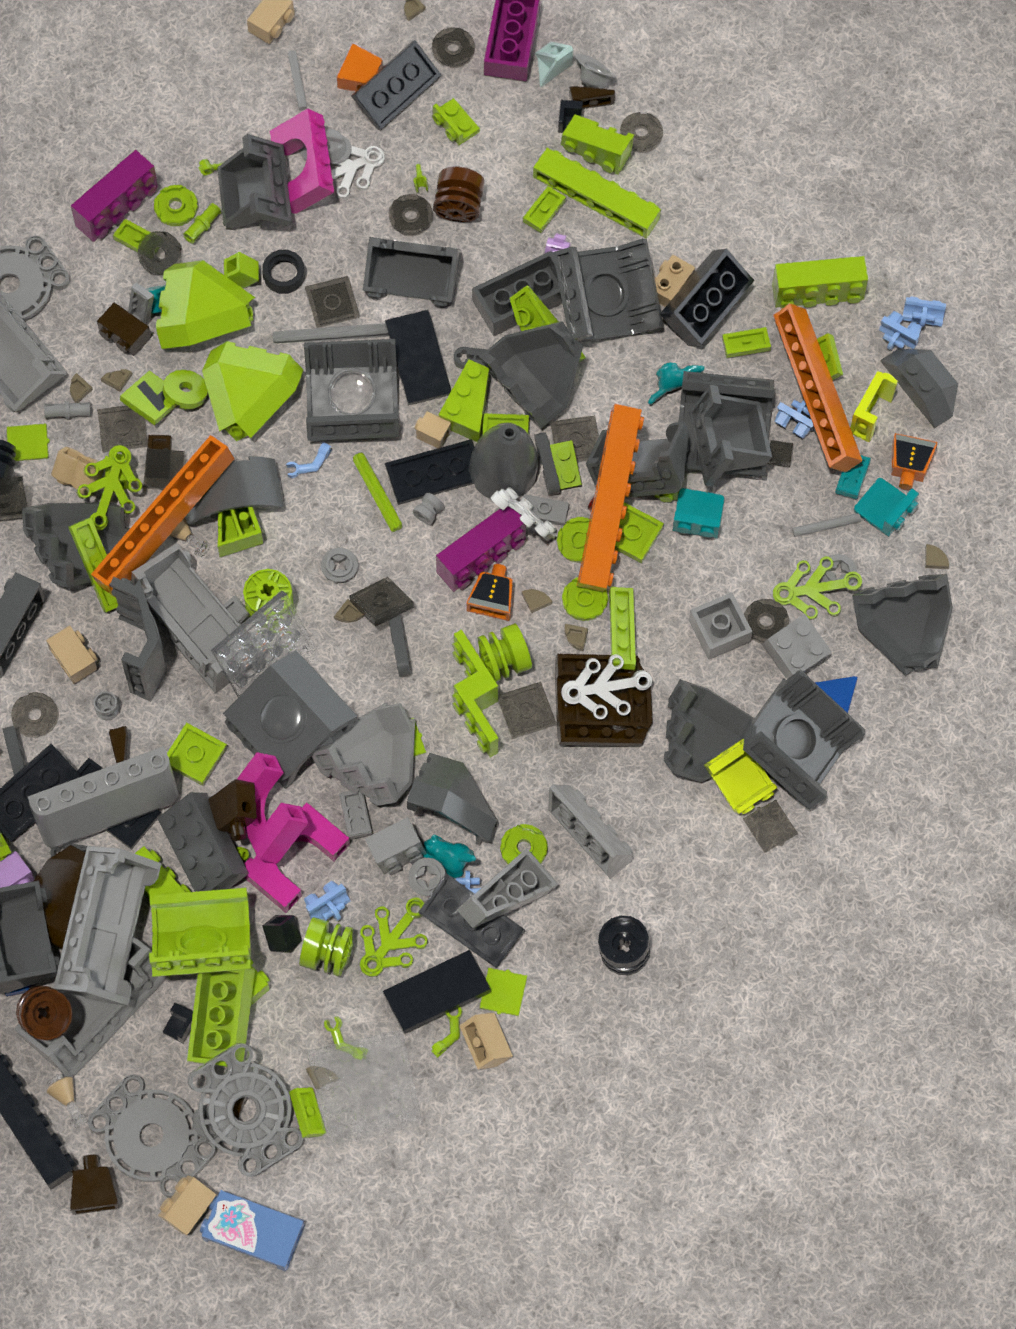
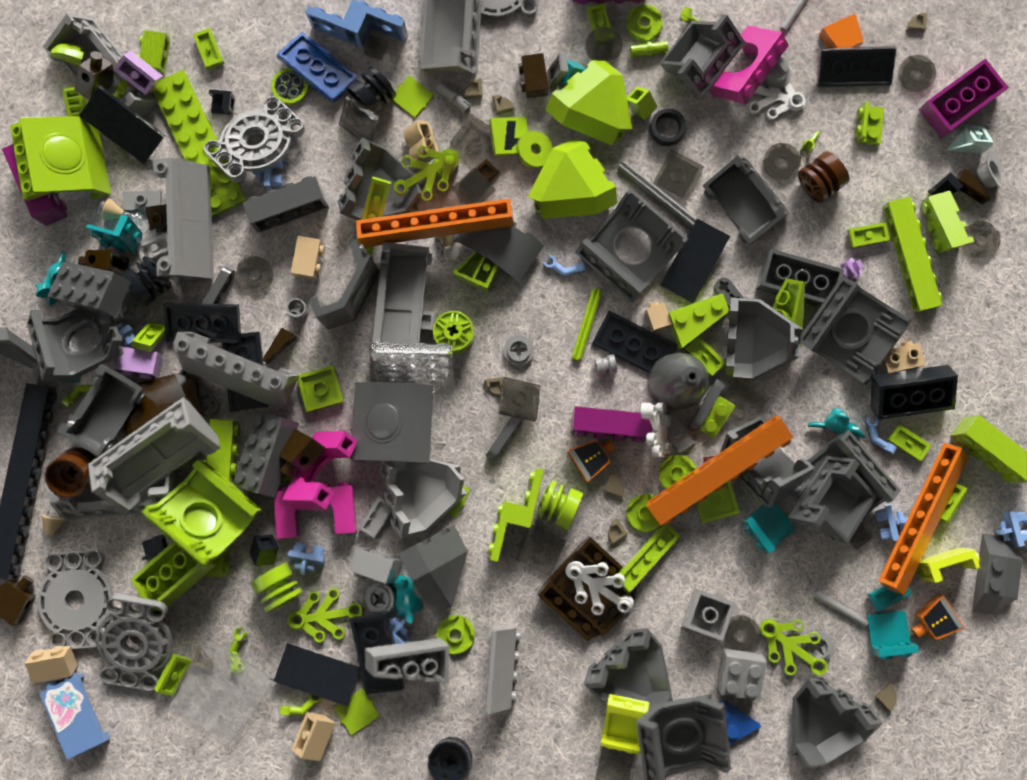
camera: 45 degrees right, 15 degrees up
none -> light blue arm [865,416,897,454]

